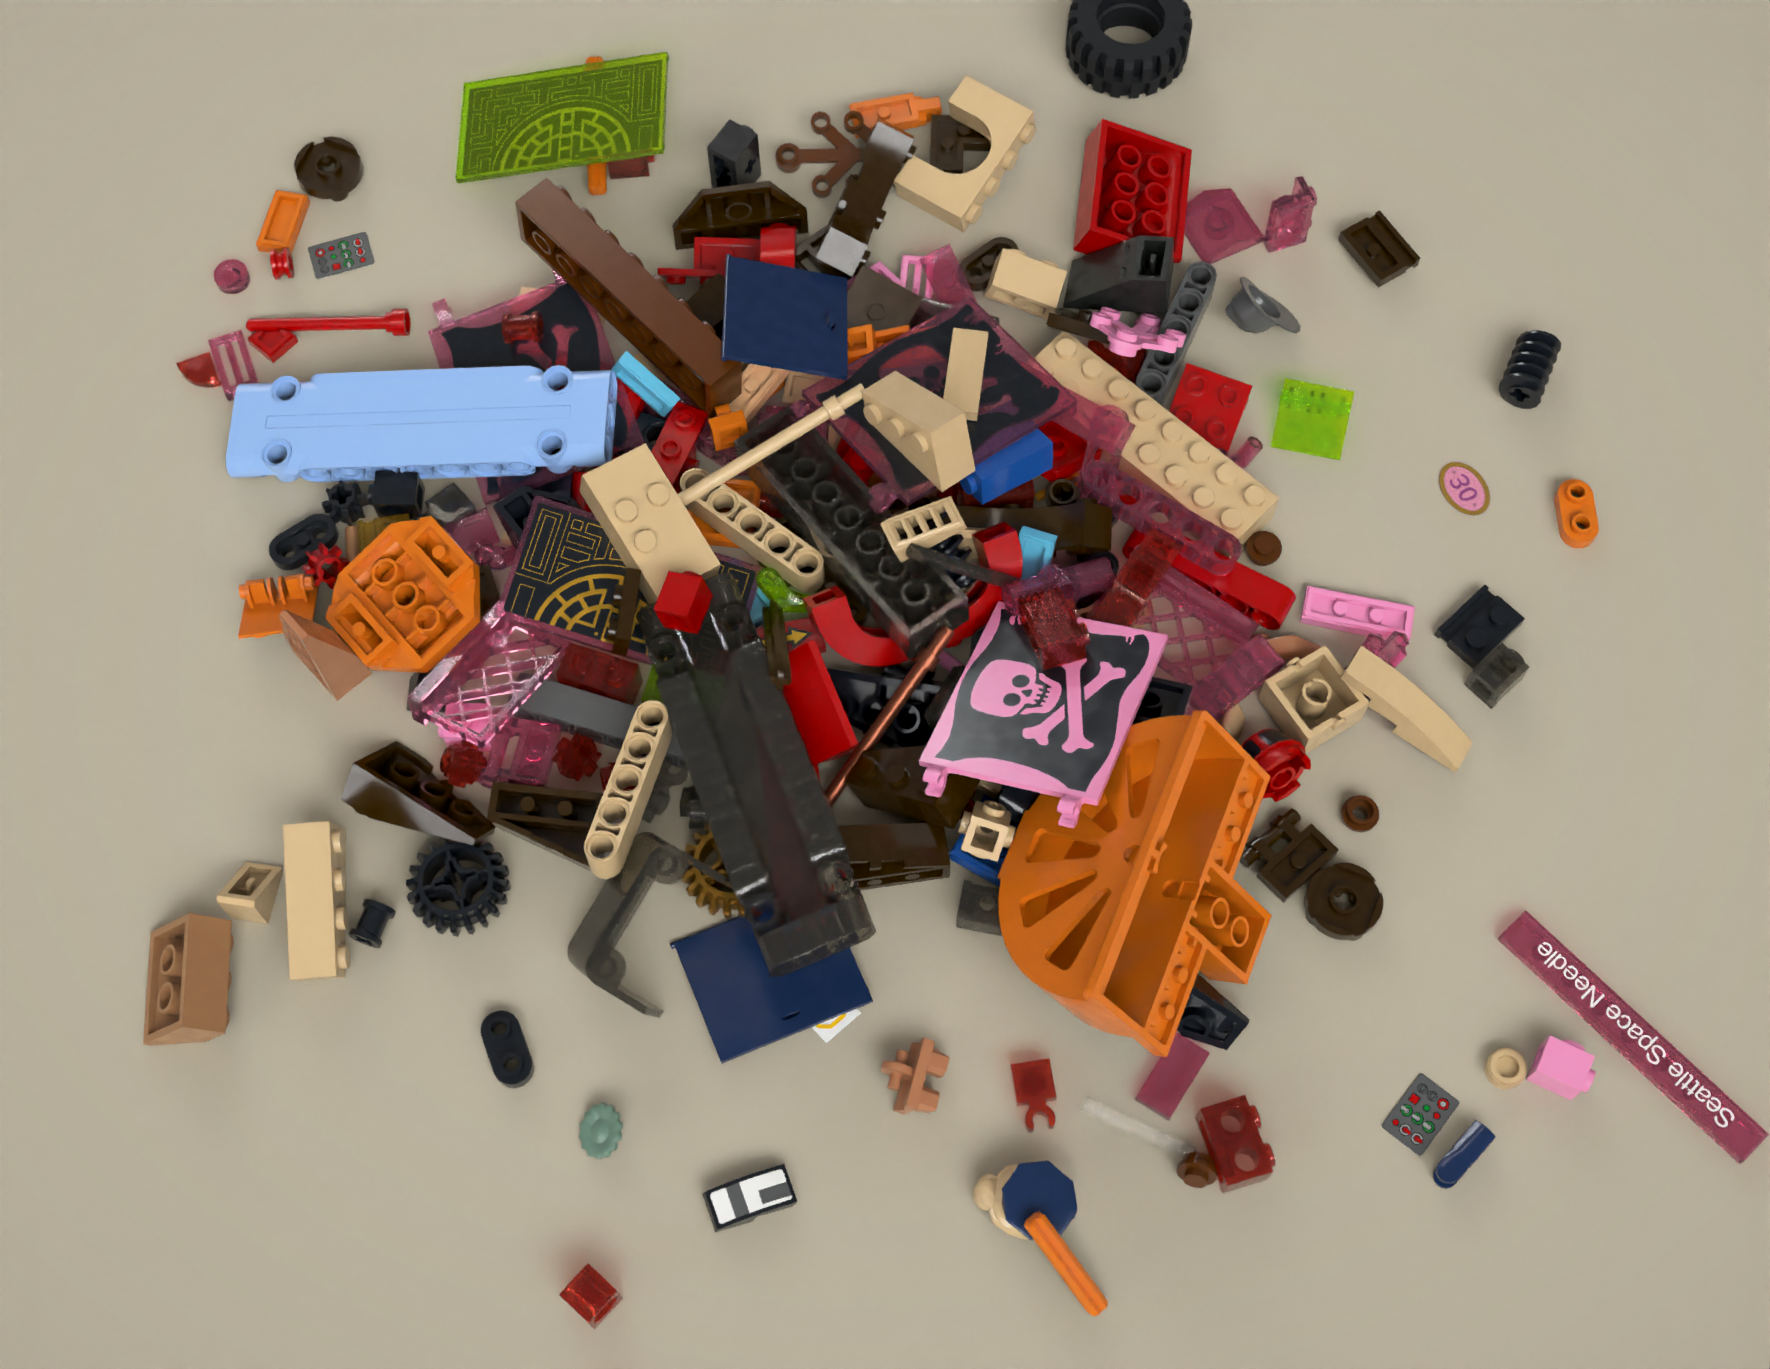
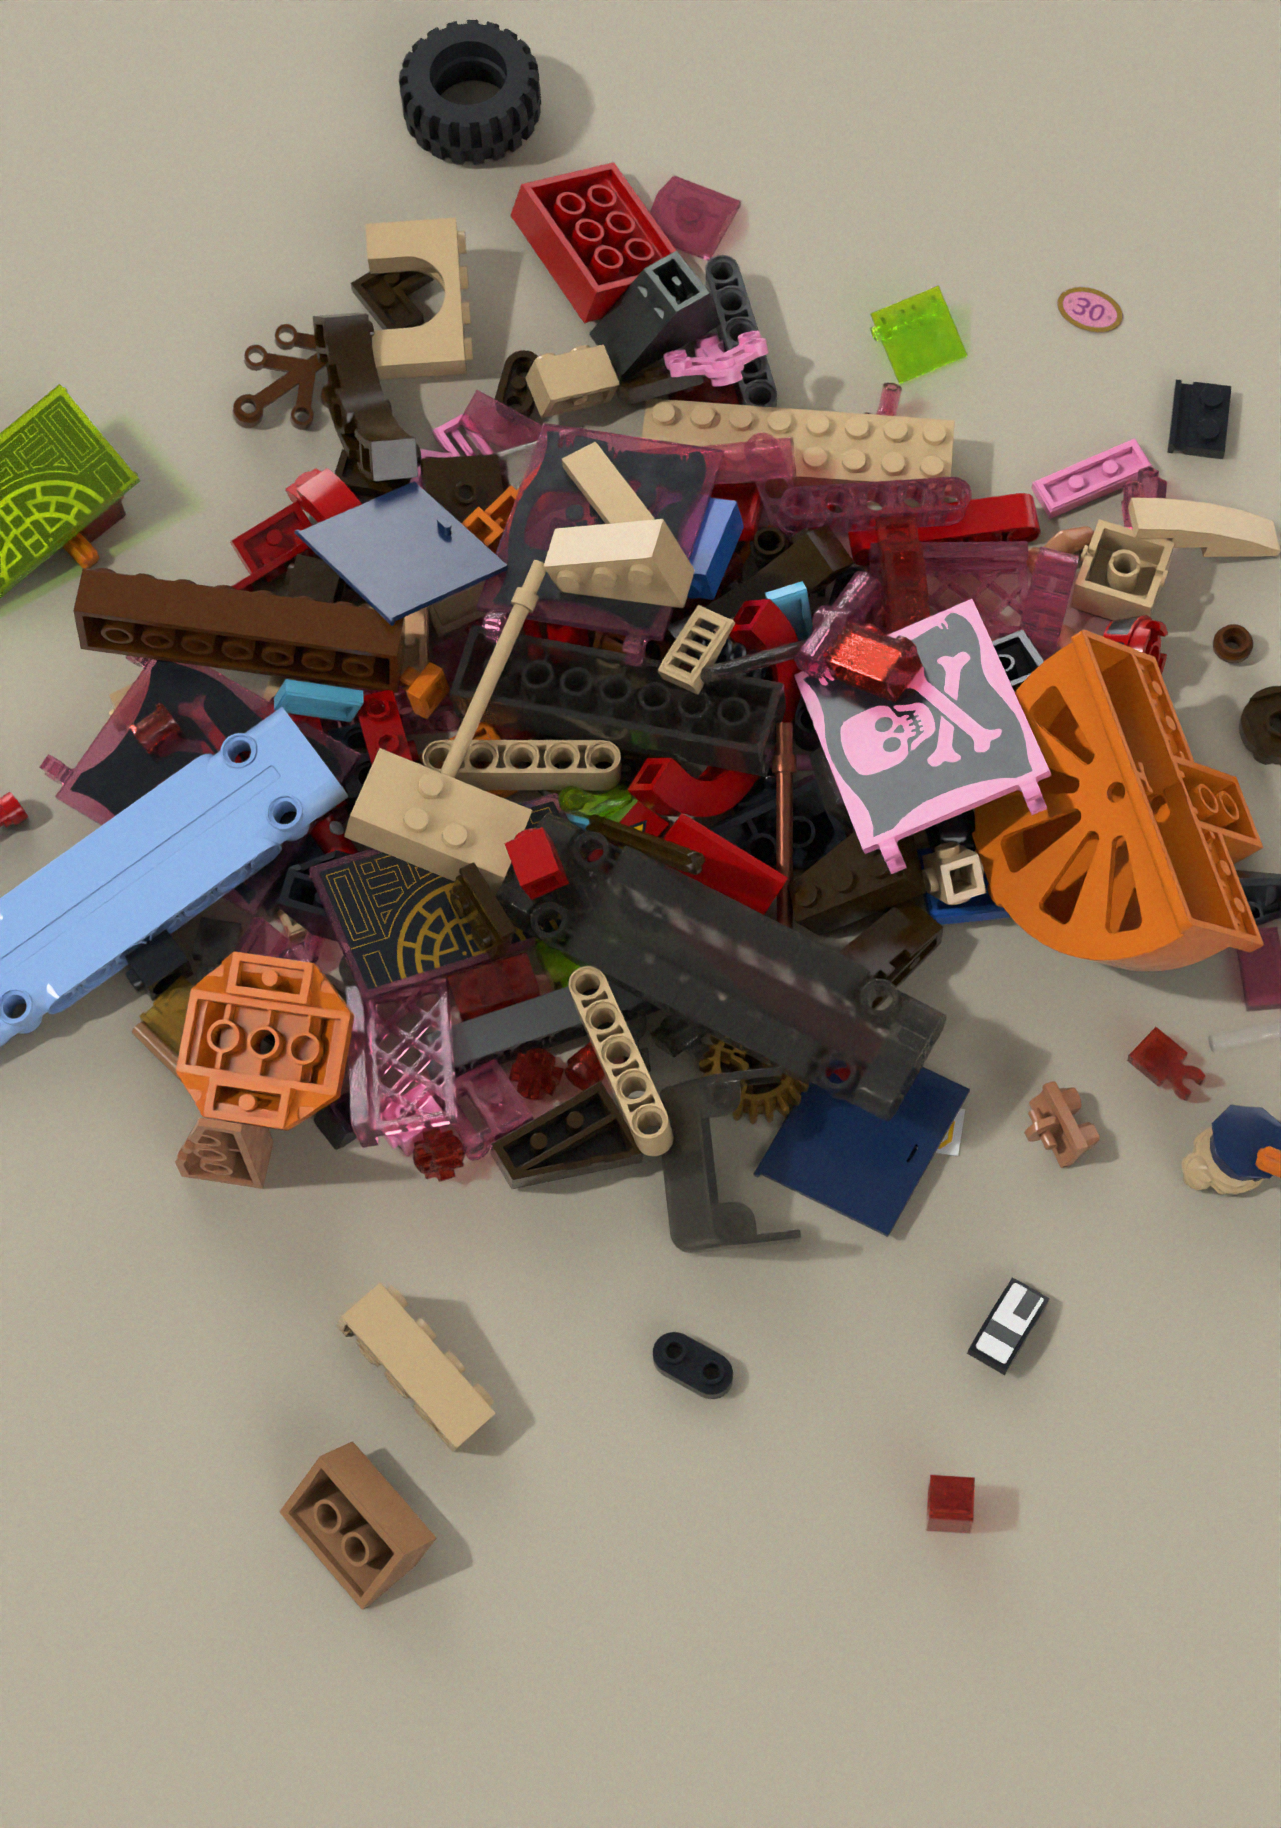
camera: 35 degrees left, 0 degrees up
tan slope [217,862,283,924] -> none
orange hinge [238,573,319,639] -> none
black plate [269,514,339,571] -> none
red gear [302,542,350,589] -> none
black gear [322,480,369,526] -> none
dark brown wedge [341,741,496,845] -> none
black bush [349,899,396,948] -> none
black gear [406,838,511,937] -> none
sand green piece [579,1103,623,1159] -> none
dark brown wedge [673,181,808,250] -> none
black brick [707,120,761,188] -> none
orange hinge [849,93,942,138] -> none
clear smoke brick [956,880,1002,936] -> none
red hinge [1169,363,1253,452] -> none
dark grey piece [1225,277,1301,334] -> none
dark brown plate [1240,808,1339,903] -> none
reddish brown plate [1245,531,1282,566] -> none
clear pink bracket [1263,176,1317,253] -> none
dark brown plate [1338,210,1420,288] -> none
clear smoke brick [1464,643,1530,709] -> none
black piece [1499,330,1562,409] -> none
orange plate [1554,479,1599,548] -> none

